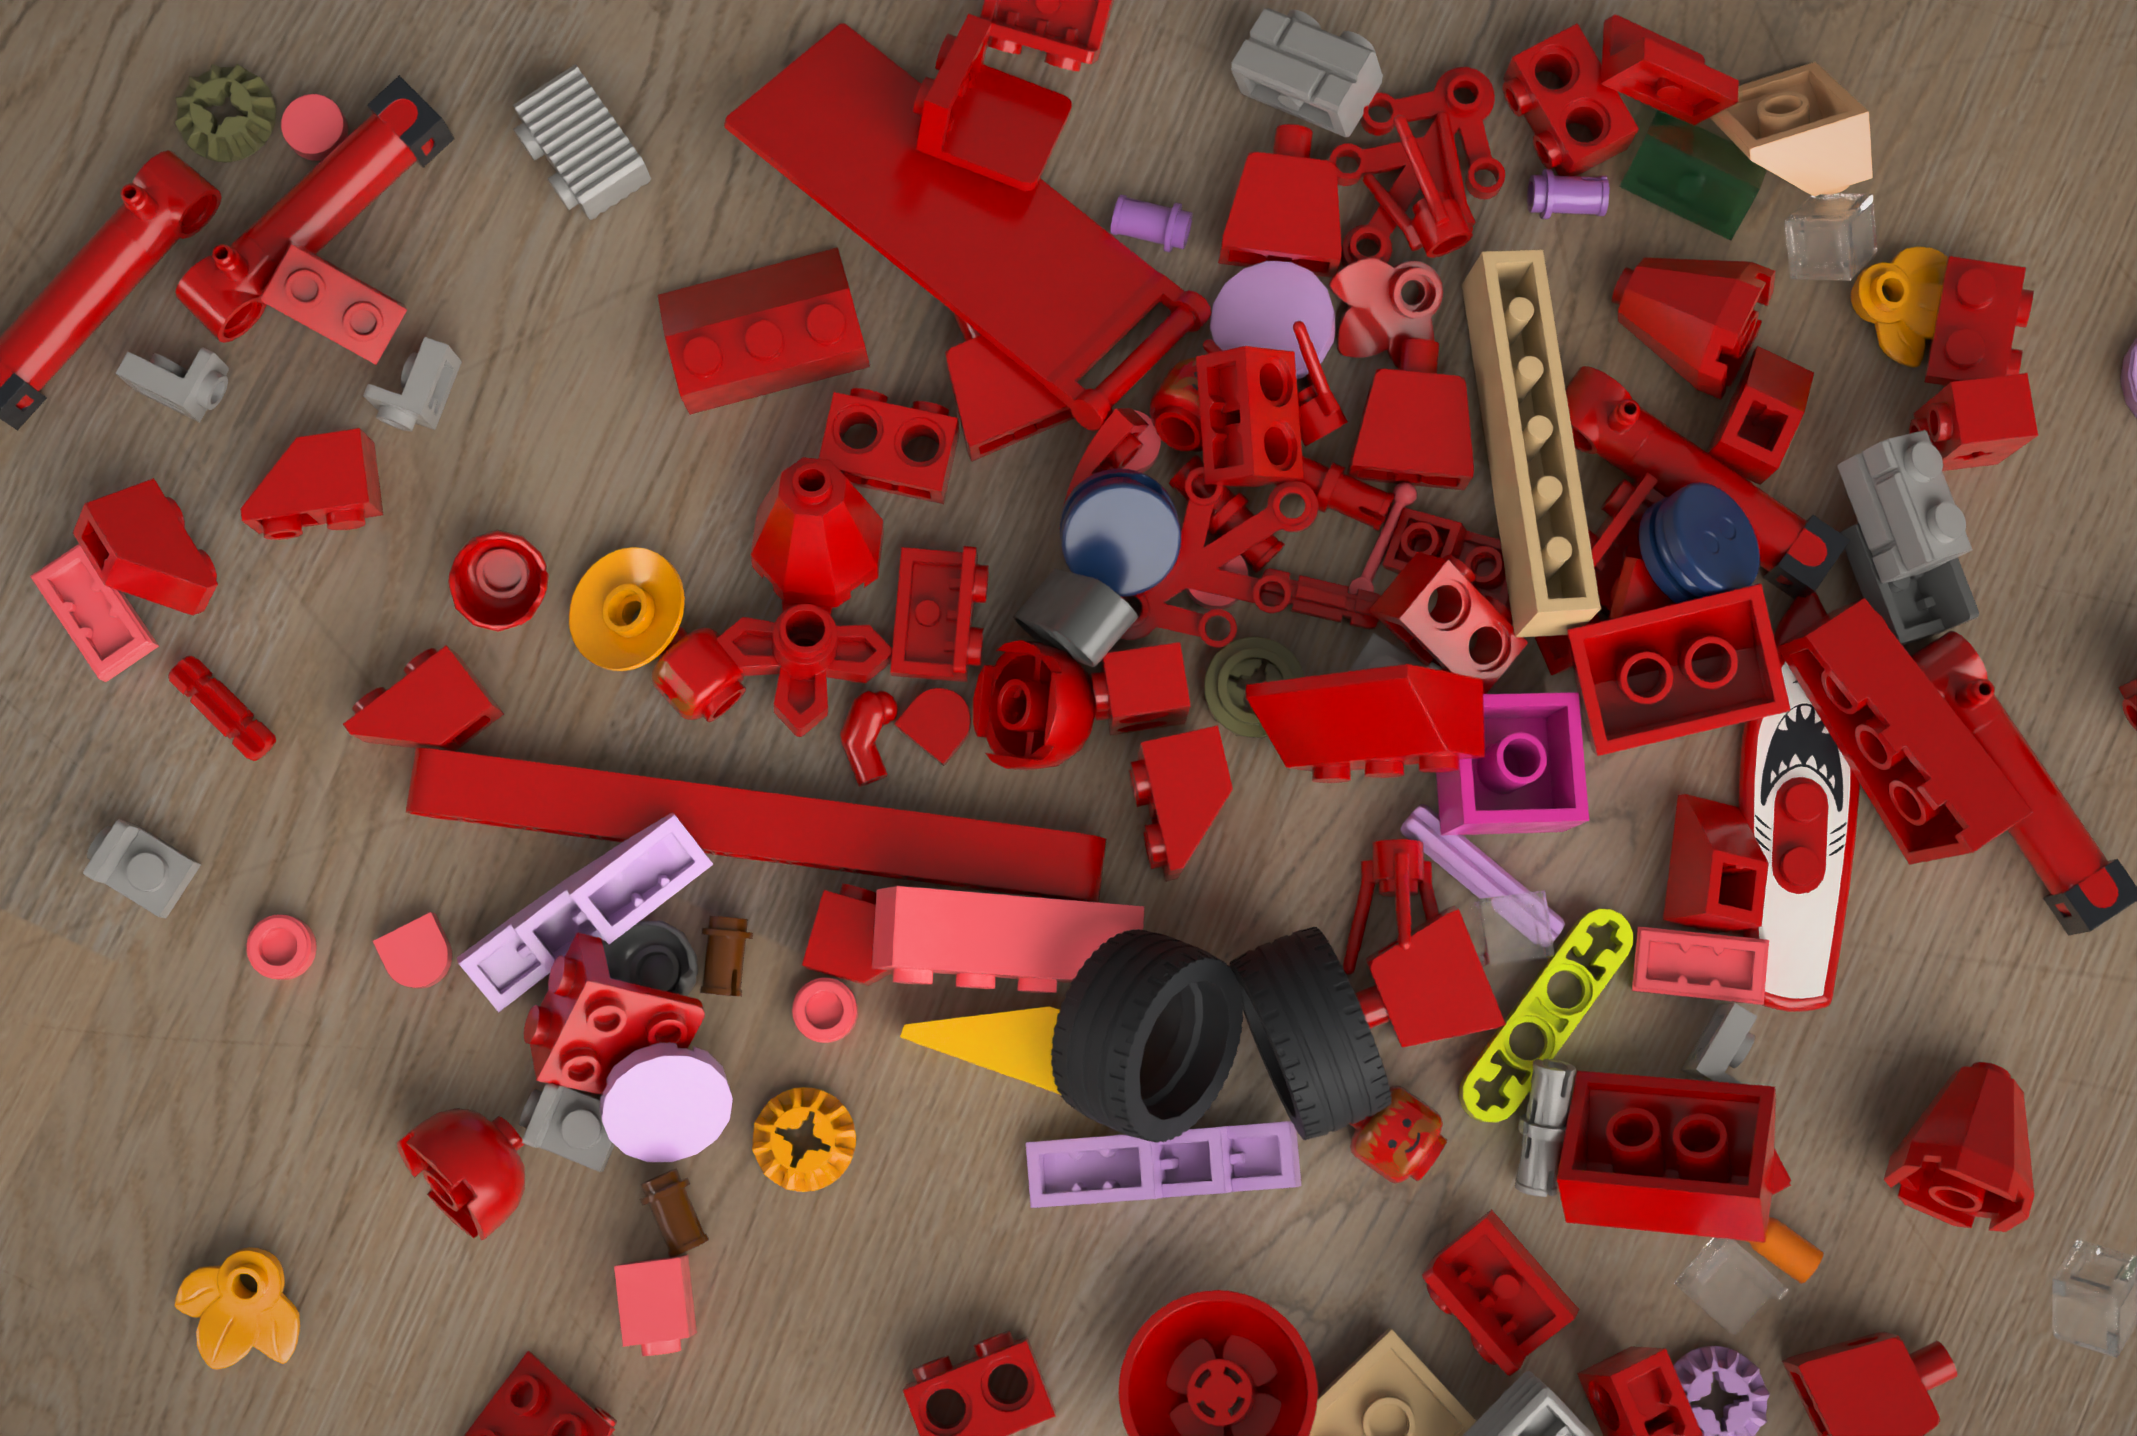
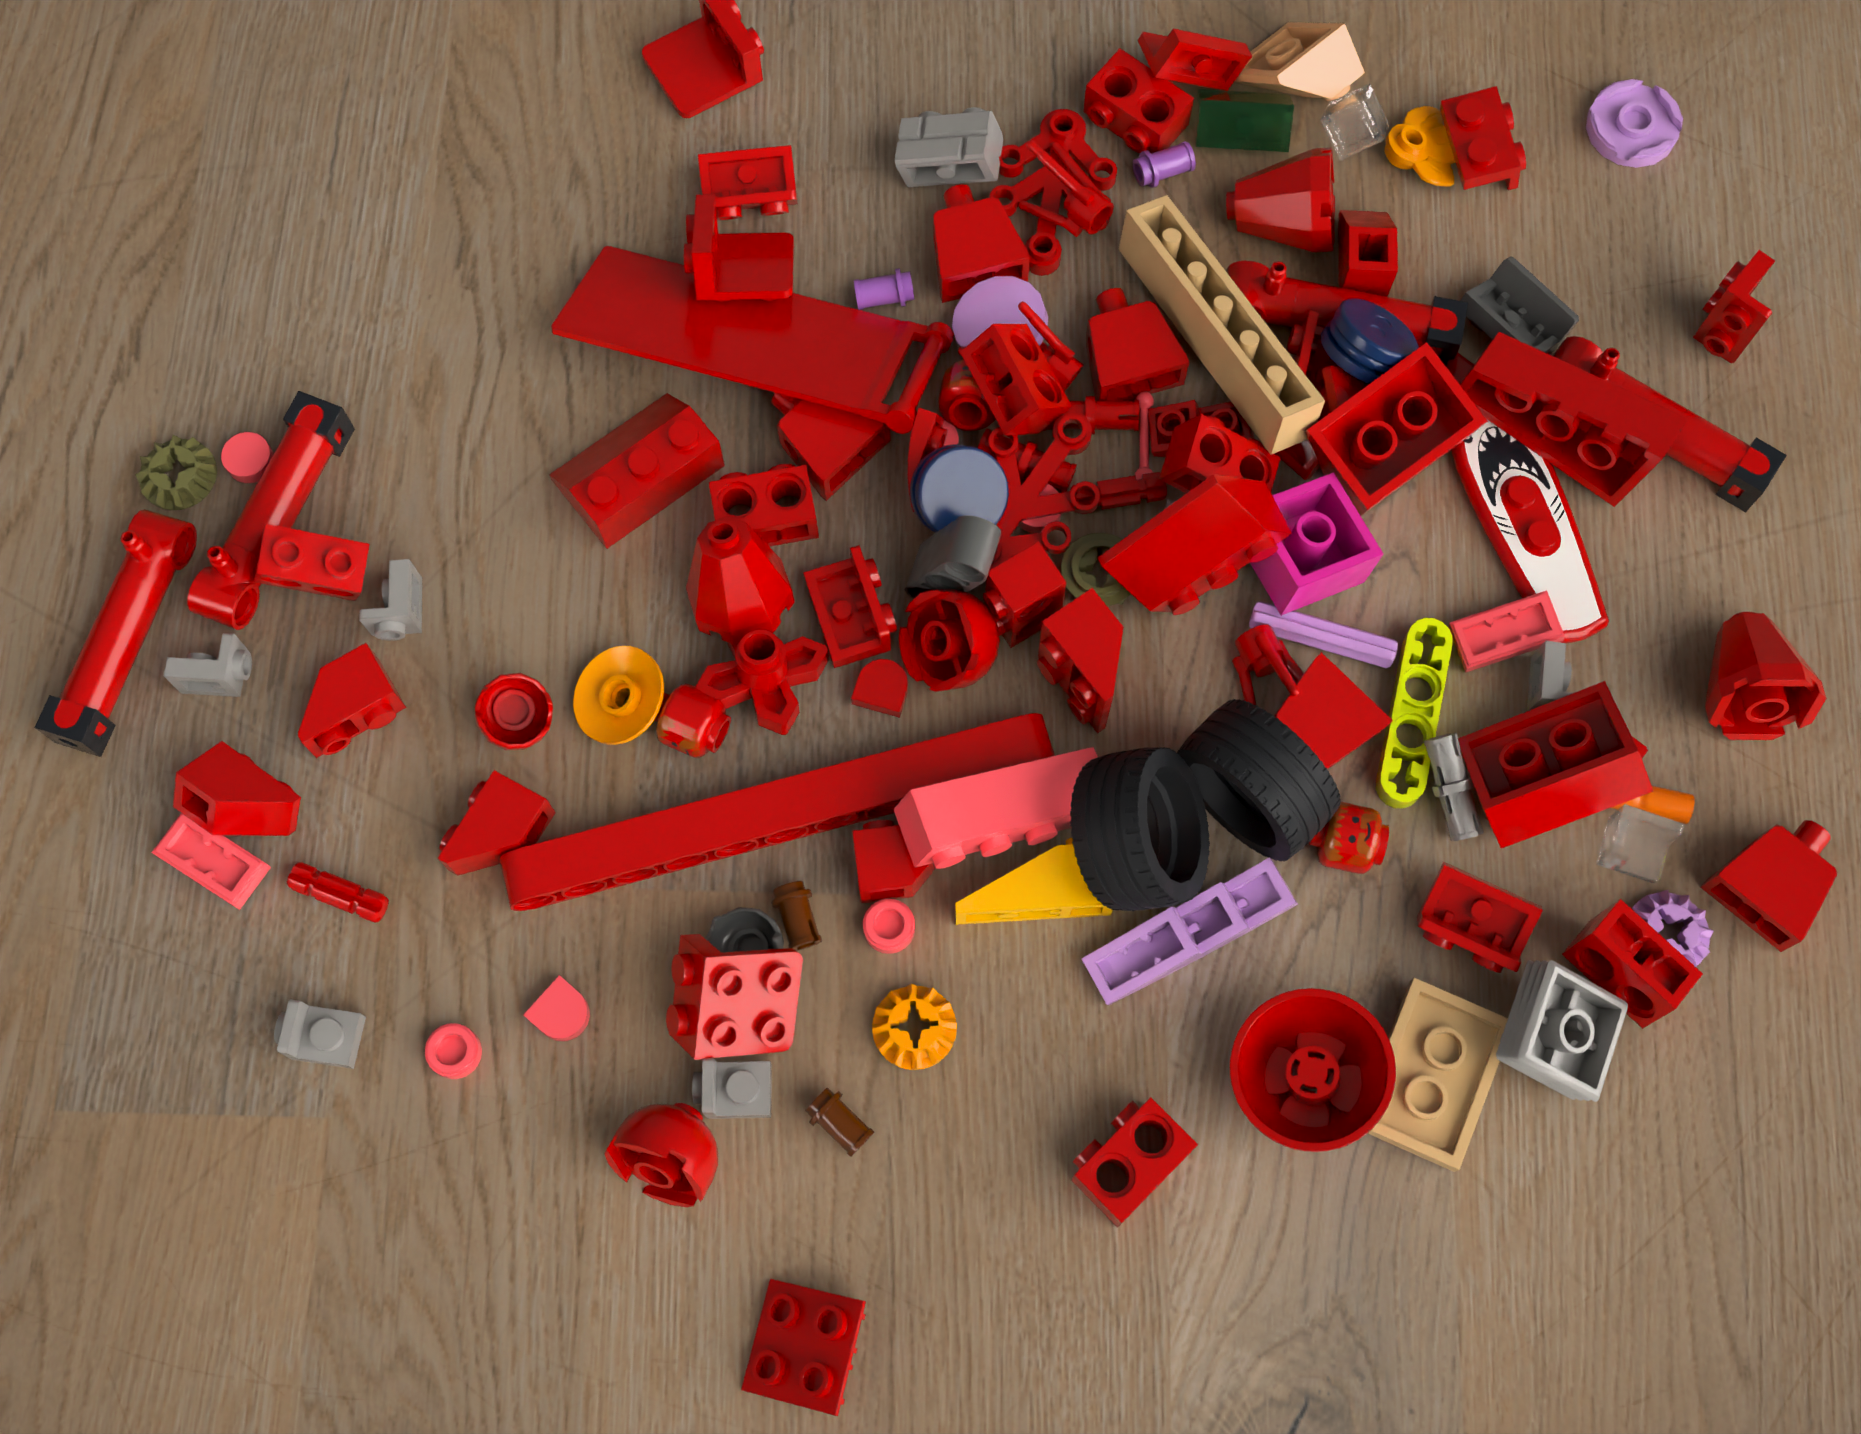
camera: 20 degrees left, 10 degrees down
light orange plate [174,1247,300,1369] -> none
lavender slope [457,812,713,1012] -> none
light grey brick [513,64,651,220] -> none
tile [599,1043,733,1162] -> none
coral brick [614,1255,697,1356] -> none
red arm [840,690,898,787] -> none
red plate [1329,258,1443,369] -> none
clear panel [1470,891,1555,968] -> none
red slope [1663,794,1769,933] -> none
light grey brick [1837,430,1973,584] -> none
red brick [1909,373,2038,471] -> none

